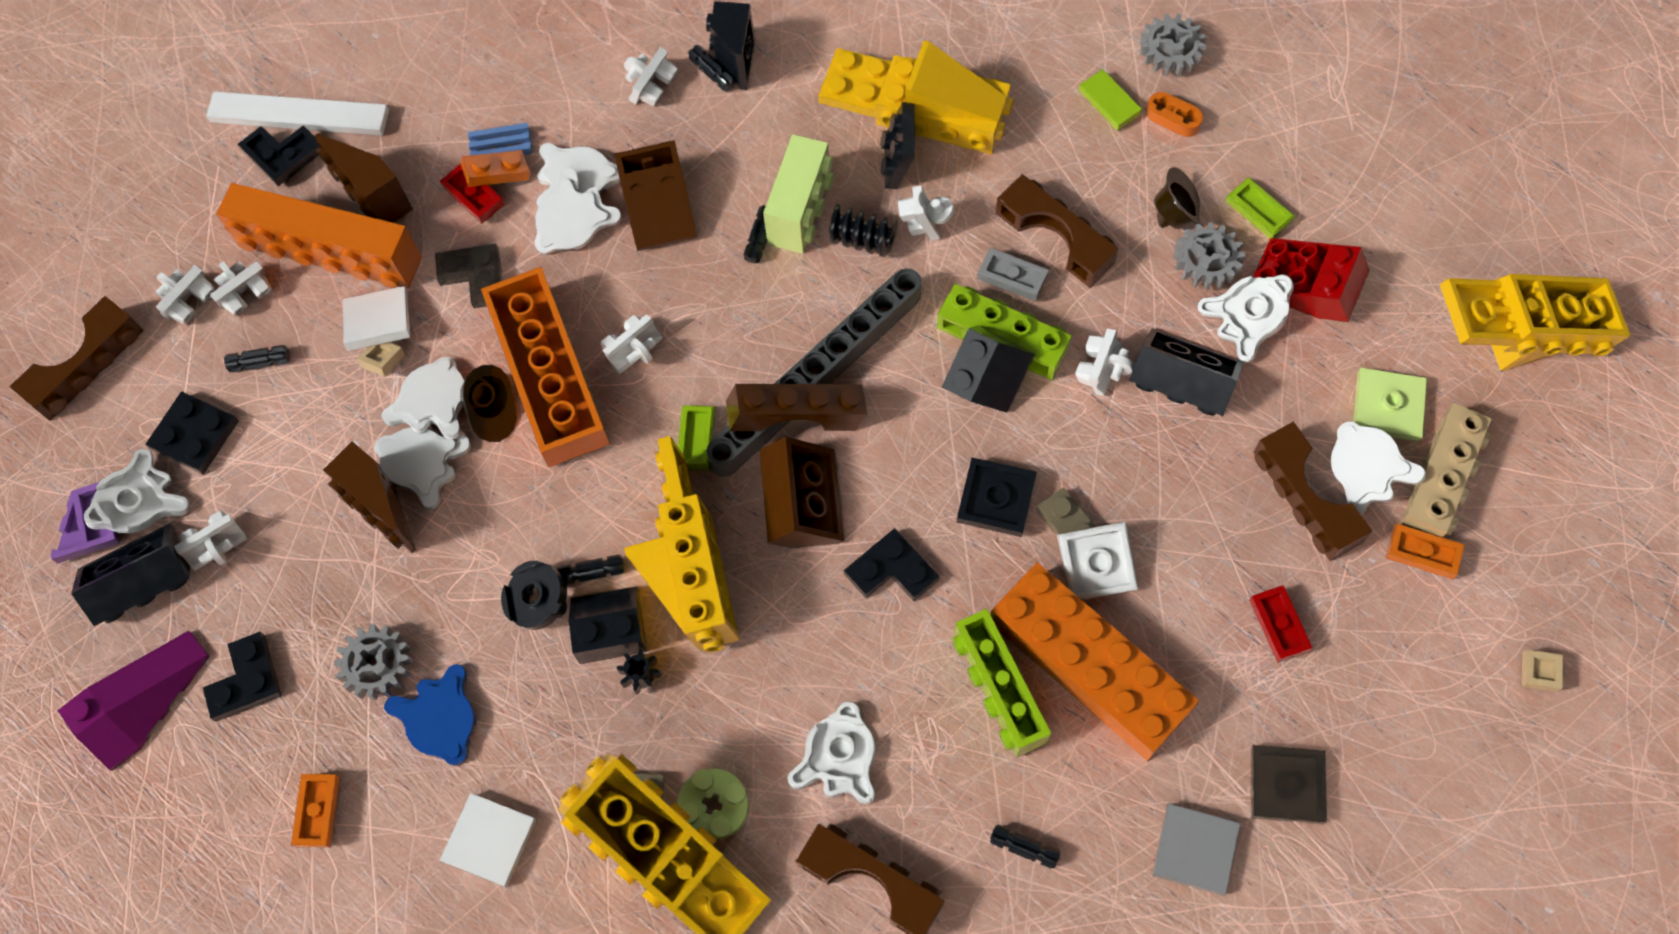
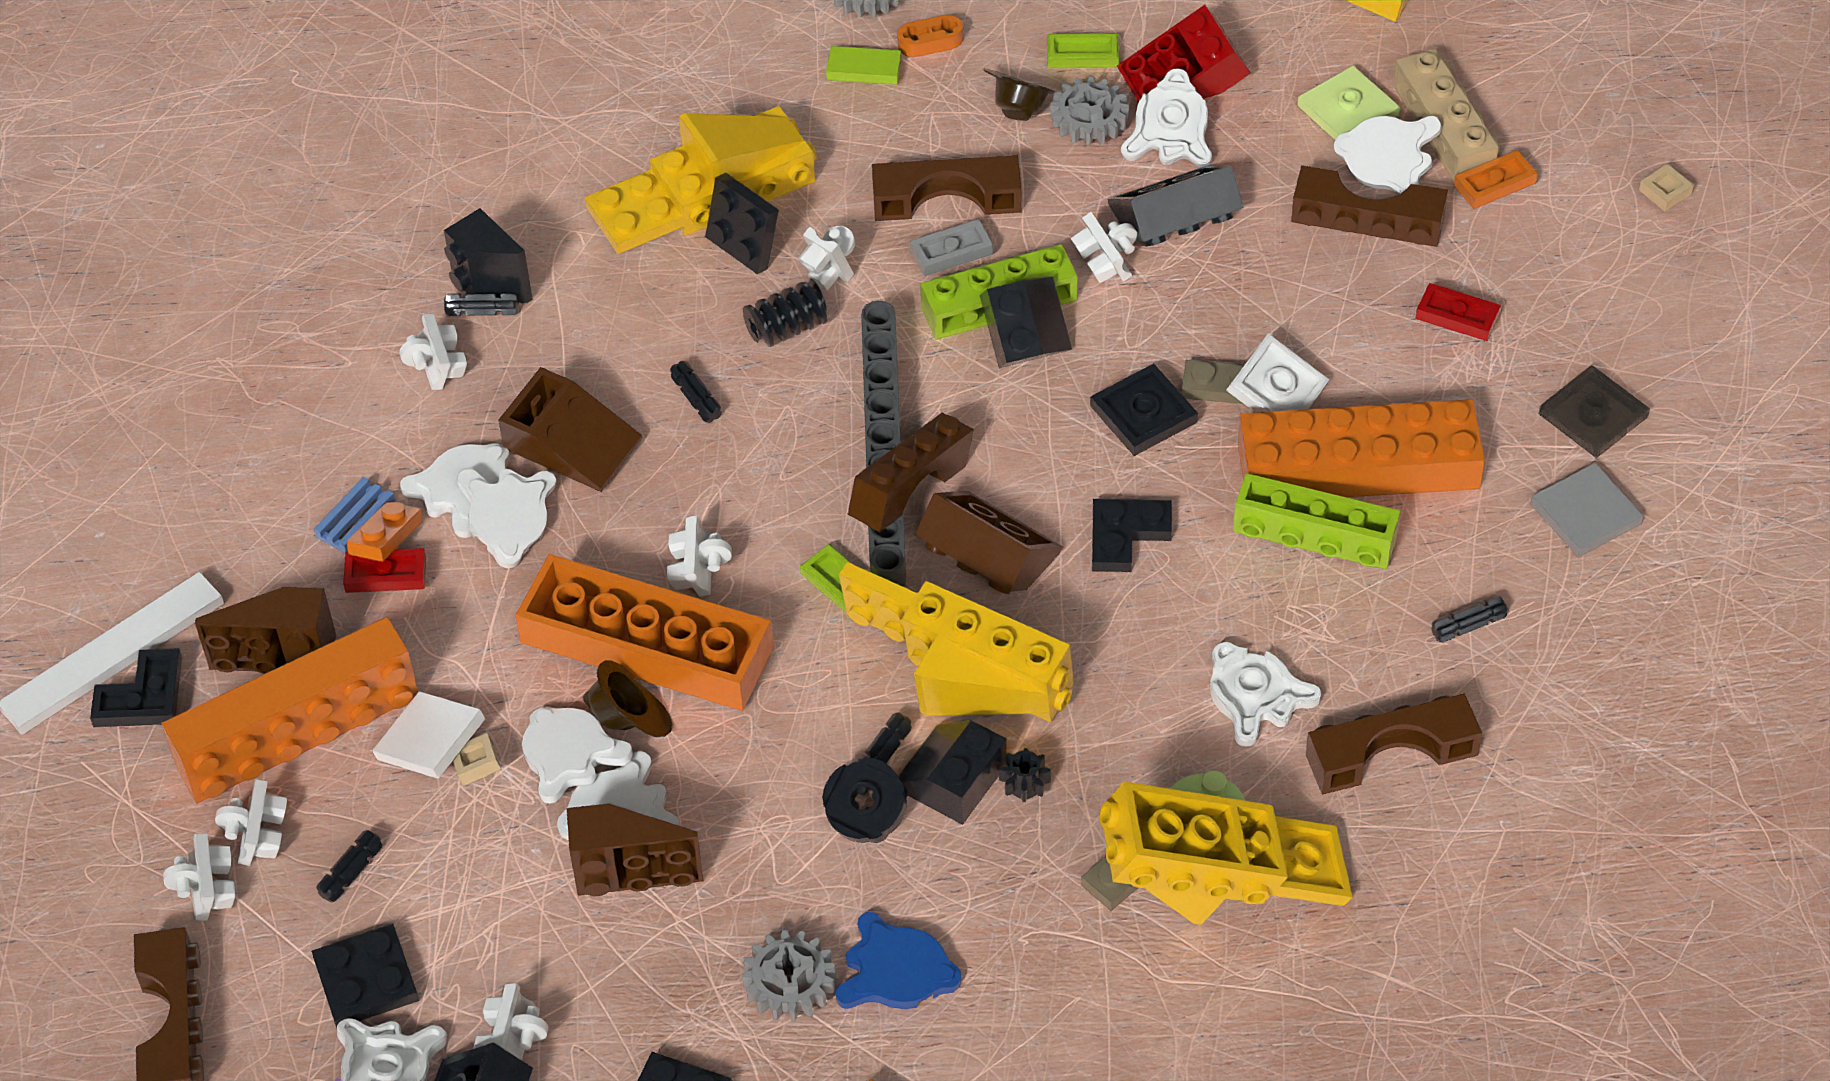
camera: 50 degrees left, 15 degrees down
clear smoke plate [435,243,502,308] -> none
white tile [440,793,537,888] -> none
yellowish green brick [763,134,834,254] -> none

